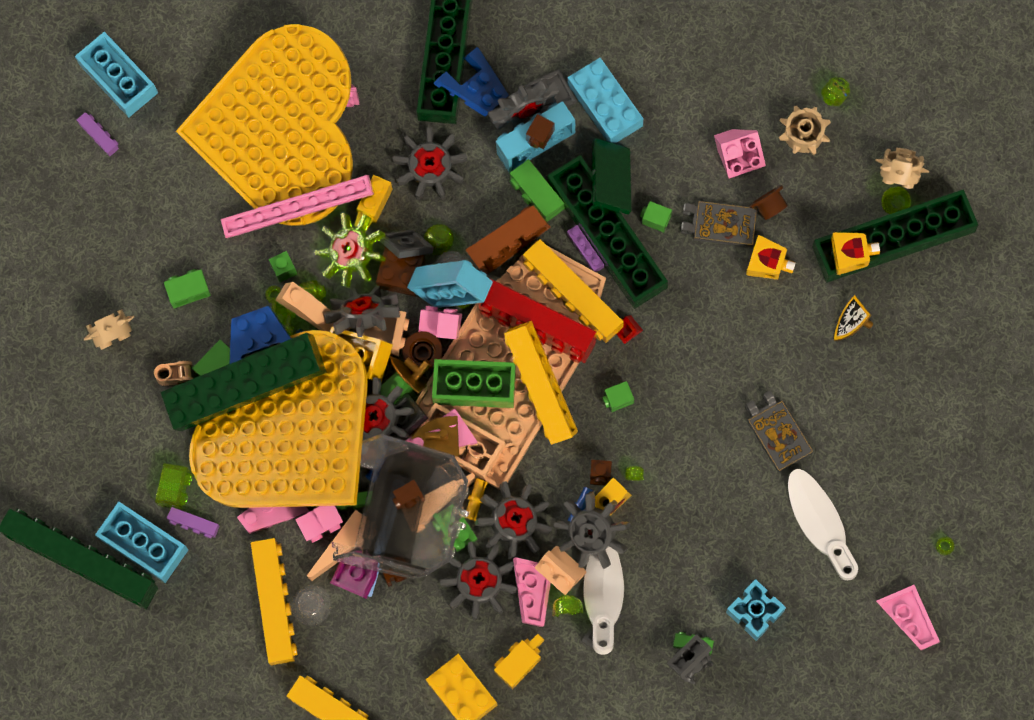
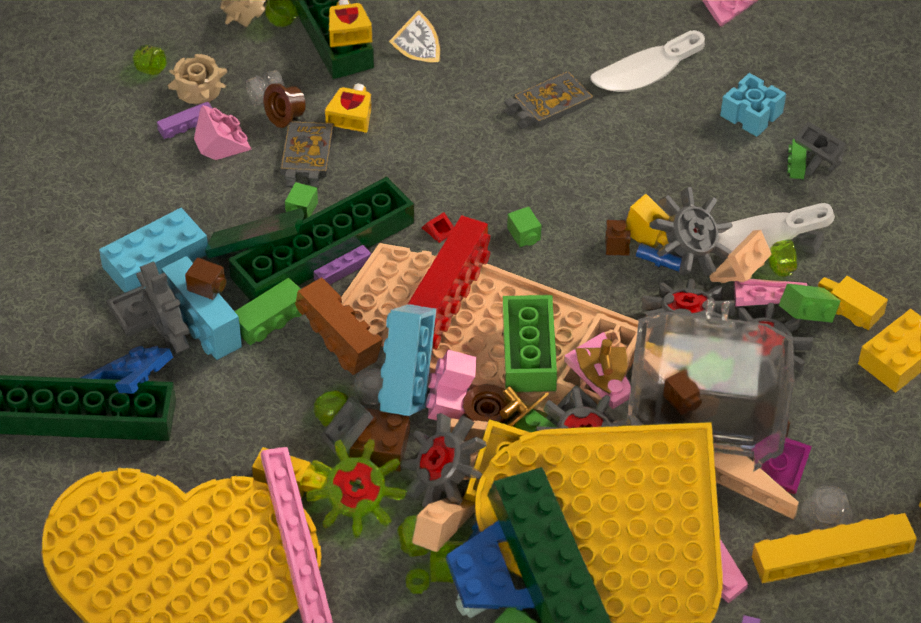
camera: 100 degrees left, 25 degrees down
bright green brick [269,251,297,283] -> none
bright pink brick [295,506,343,543] -> none
dark grey gear [393,127,467,200] -> none
yellow brick [504,321,578,445] -> none
yellow brick [523,239,624,343] -> none
clear neon green axle [626,466,644,481] -> none
none -> medium lavender piece [157,101,213,139]
none -> clear wheel [245,69,285,107]
none -> bright green brick [779,283,841,323]

